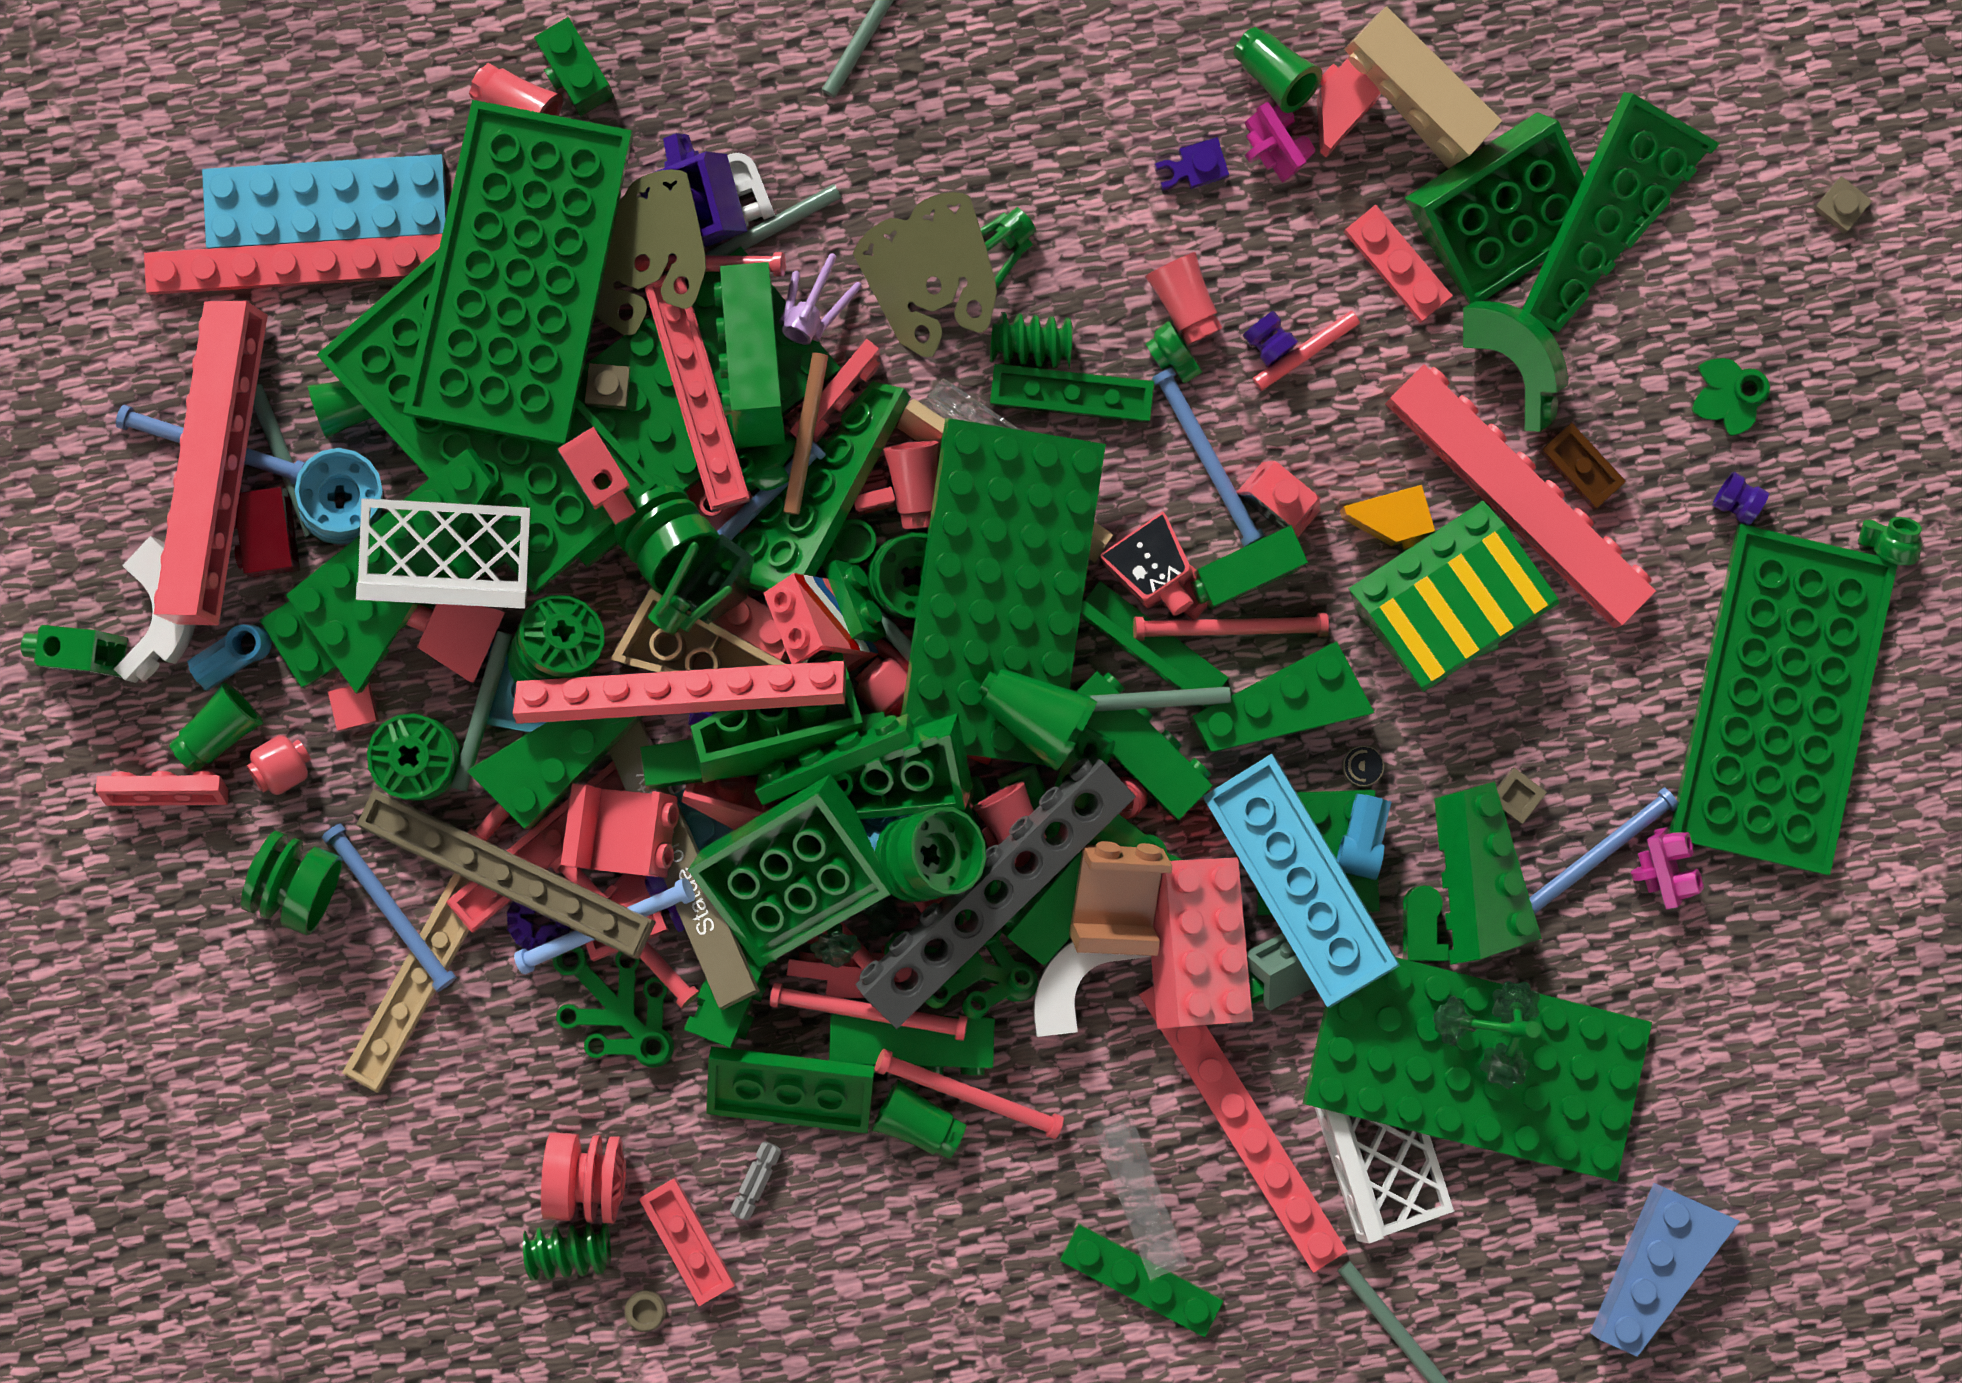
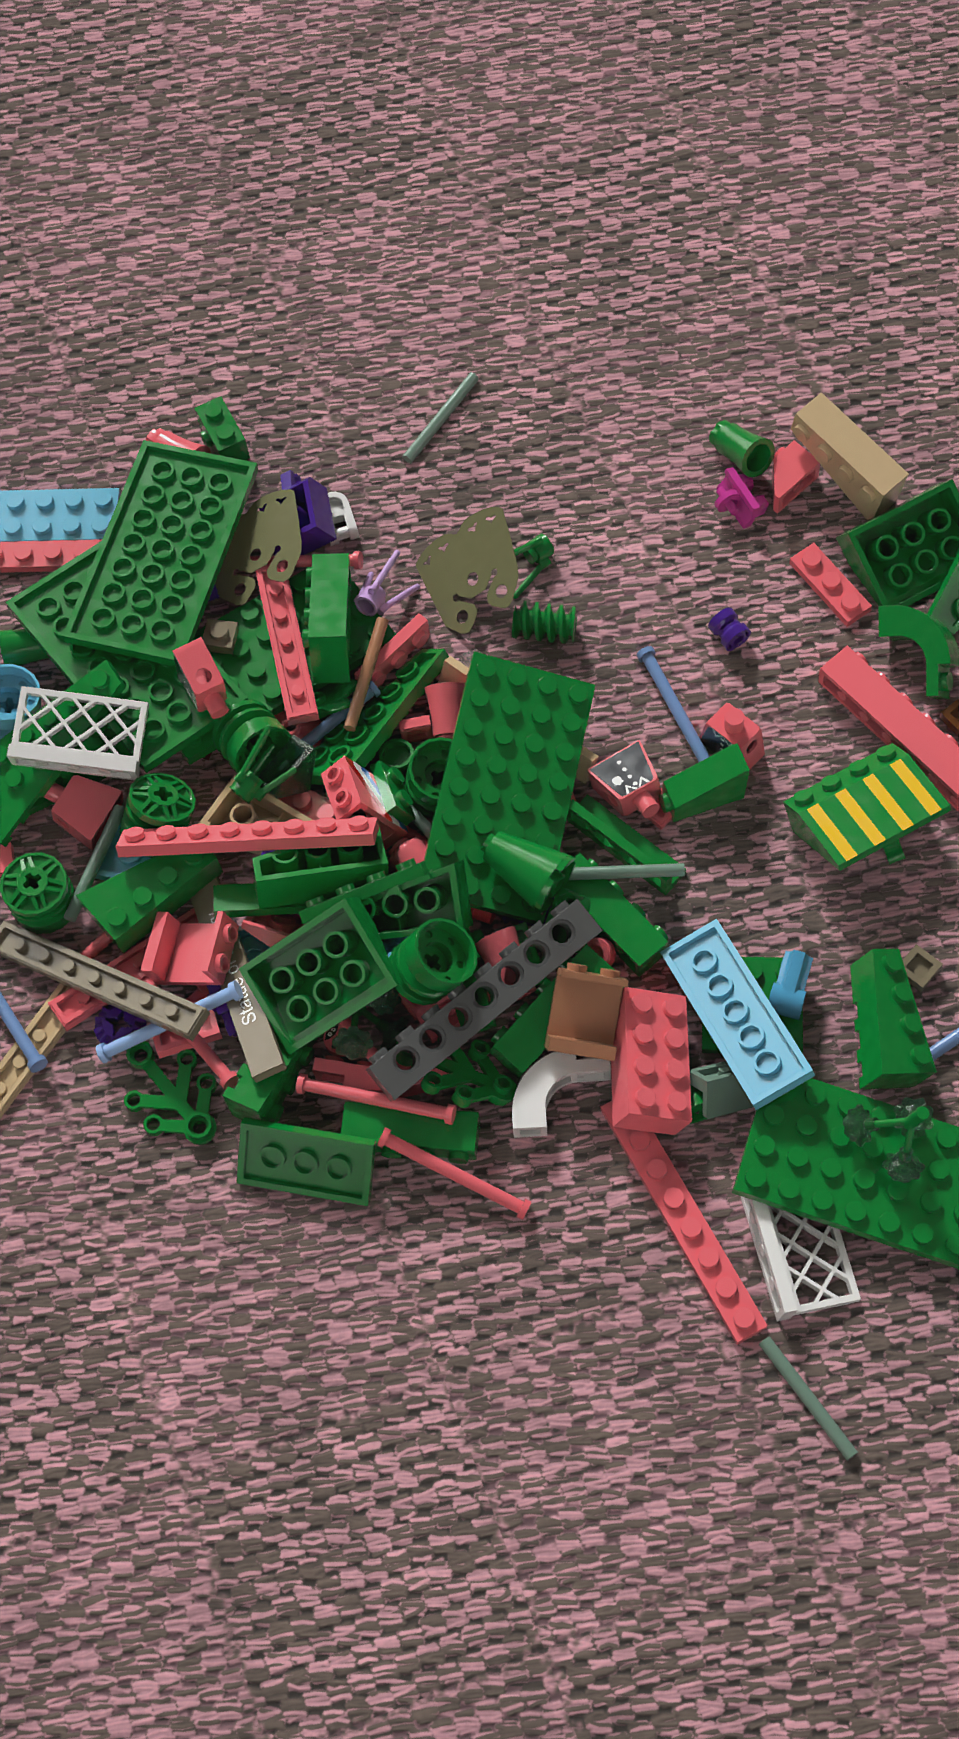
camera: 15 degrees right, 20 degrees down
green piece [523,1221,611,1281] -> none
coral wheel [541,1132,626,1224] -> none
dark tan tile [624,1289,667,1332] -> none
coral plate [639,1177,736,1306] -> none
sand green bar [705,184,841,256] -> none
light grey axle [730,1141,781,1221] -> none
green plant [872,1079,967,1159] -> none
green plate [990,364,1154,423] -> none
green plate [1060,1223,1224,1337] -> none
clear plate [1092,1110,1188,1280] -> none
coral bar [1133,613,1329,641] -> none
coral plant [1145,252,1222,345] -> none
green piece [1146,320,1202,384] -> none
dark purple plate [1154,137,1229,191] -> none
green wedge [1189,641,1375,754] -> none
coral bar [1253,311,1360,391] -> none
light orange slope [1340,485,1435,550] -> none
black tile [1342,746,1384,786] -> none
green leg [1403,885,1449,961] -> none

